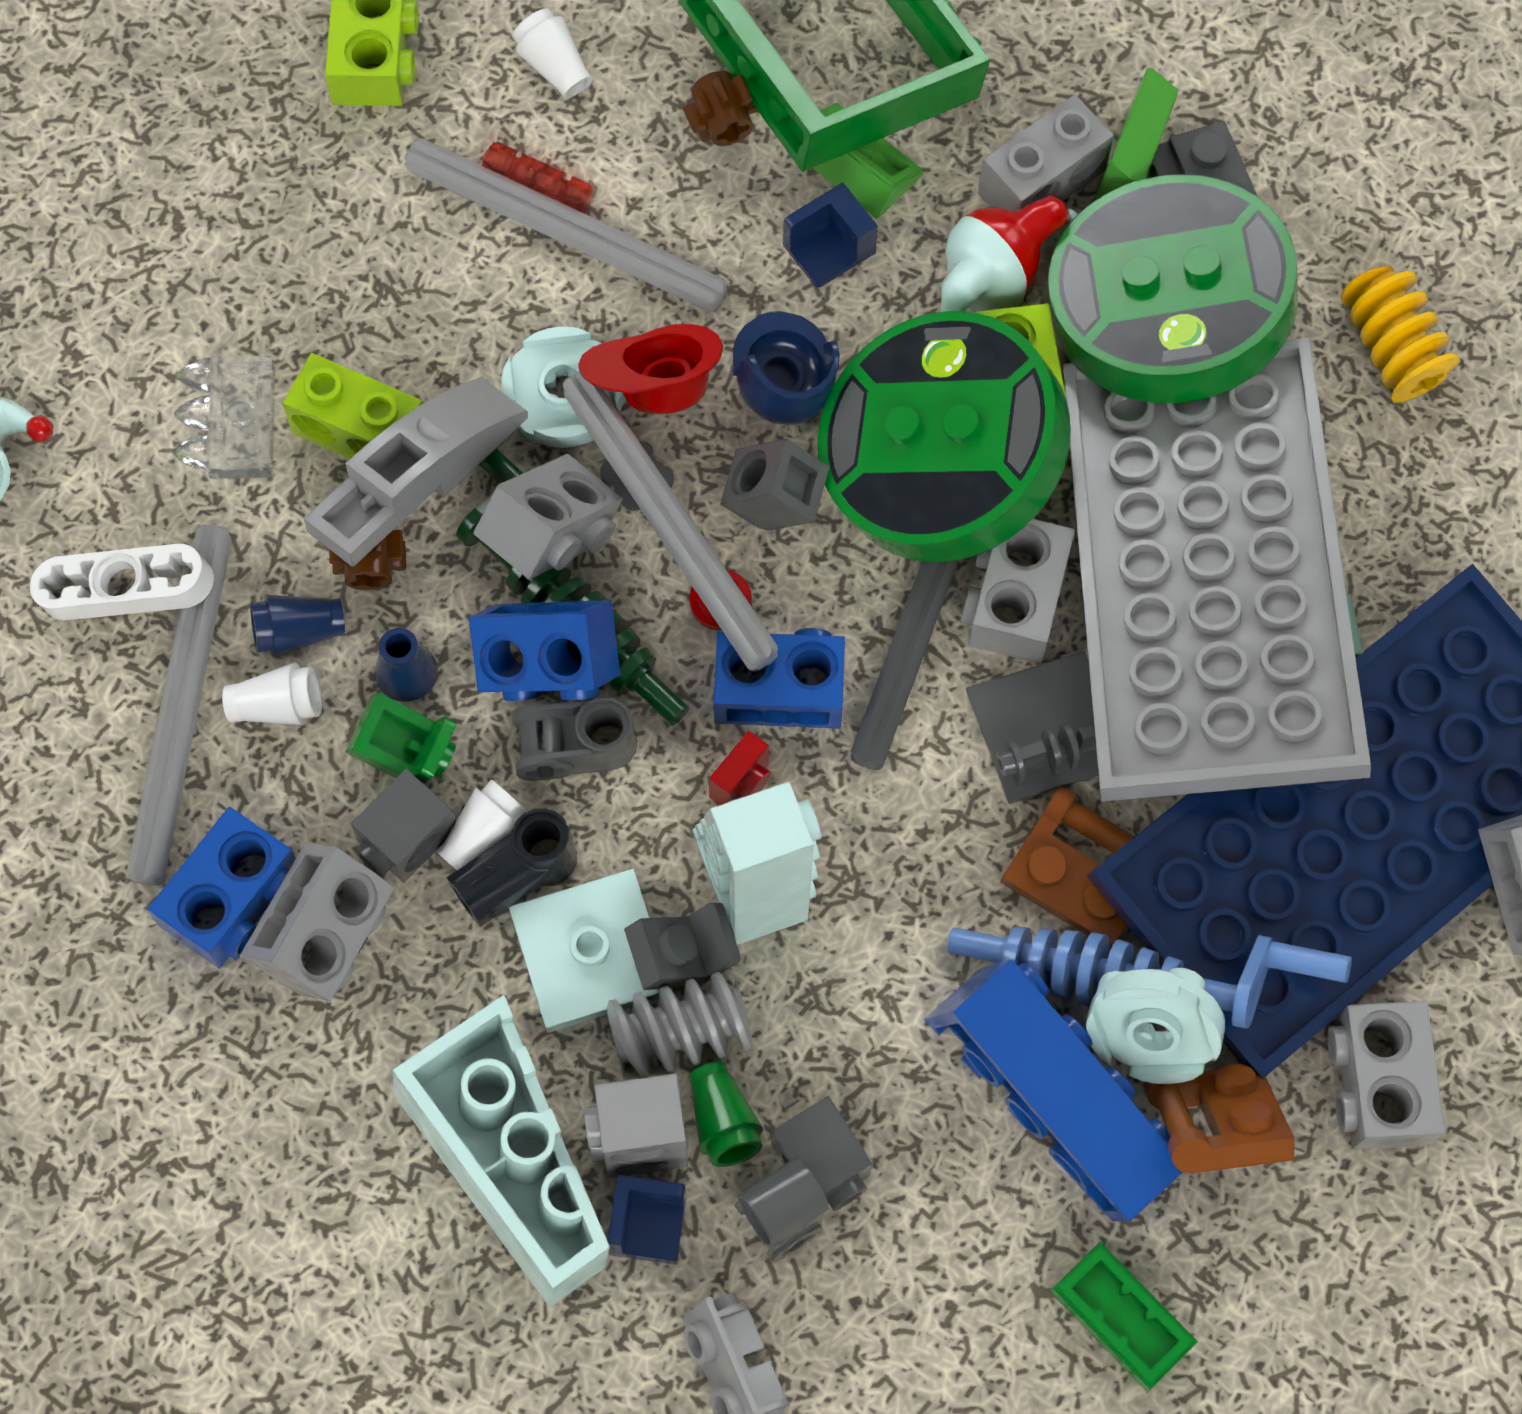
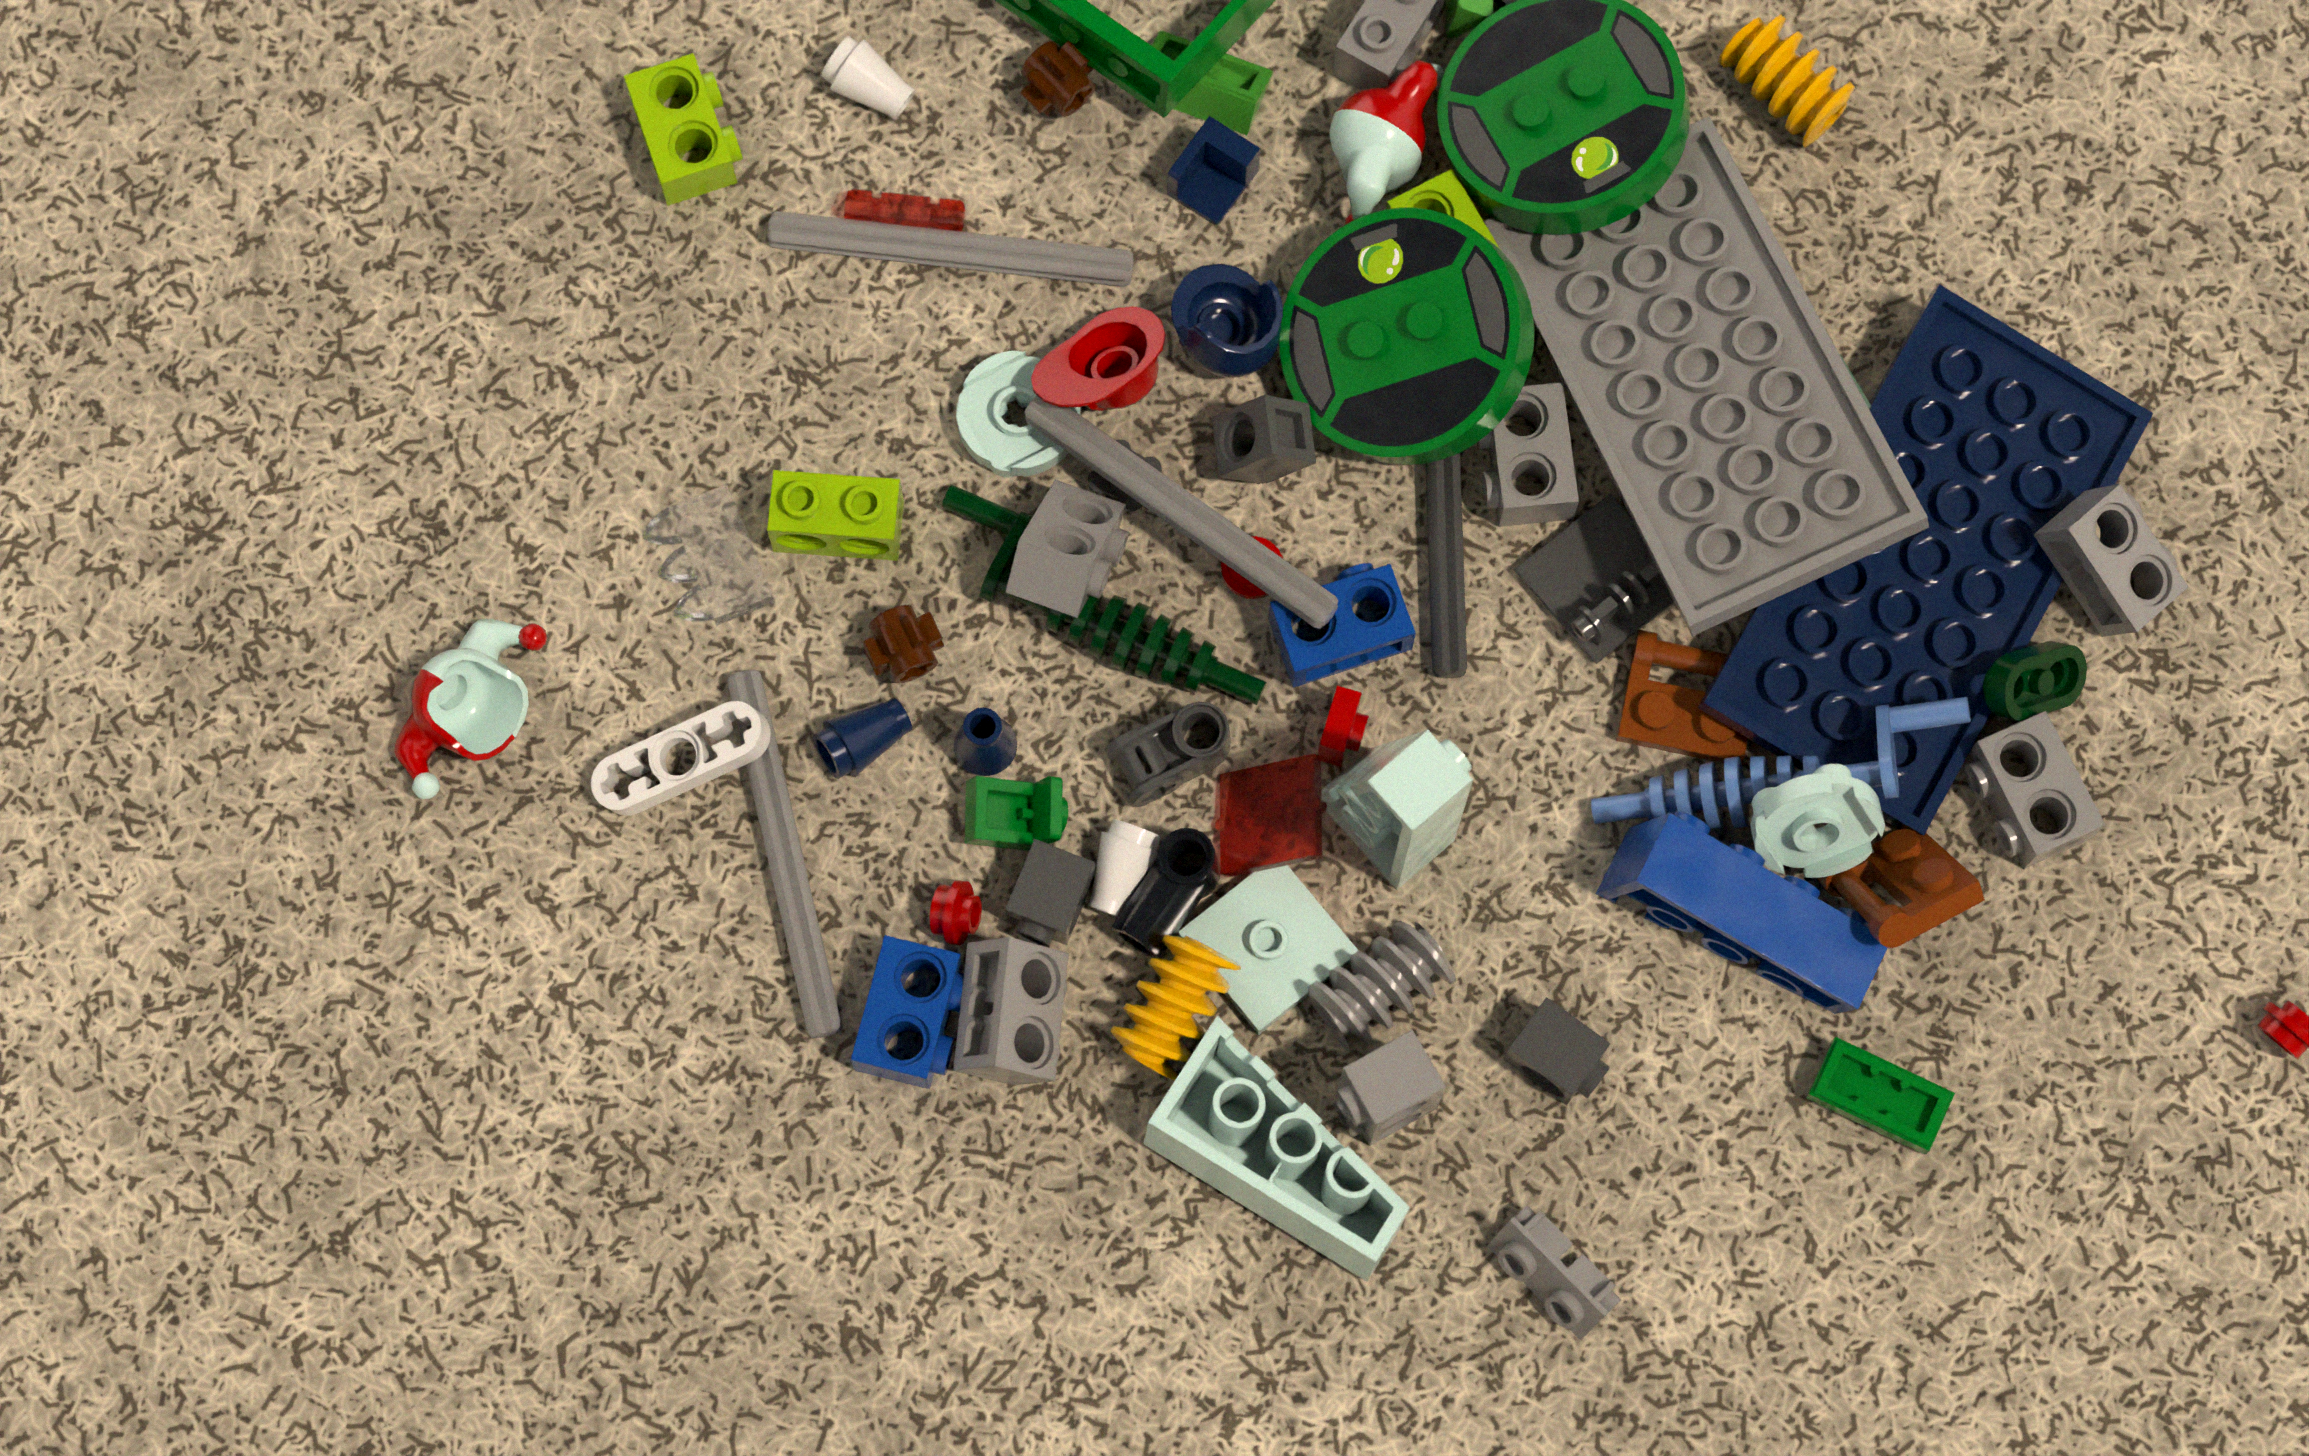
camera: 20 degrees left, 5 degrees up
white cone [222,662,322,725] -> none
light grey slope [304,377,528,567] -> none
blue brick [469,600,620,701] -> none
dark blue panel [607,1175,687,1265] -> none
dark grey bracket [624,902,741,990] -> none
green cone [689,1062,763,1167] -> none
dark grey piece [734,1157,829,1263] -> none
none -> red plate [930,880,982,945]
none -> yellow piece [1110,935,1241,1081]
none -> clear red piece [1215,753,1327,878]
none -> dark green plate [1983,641,2087,721]

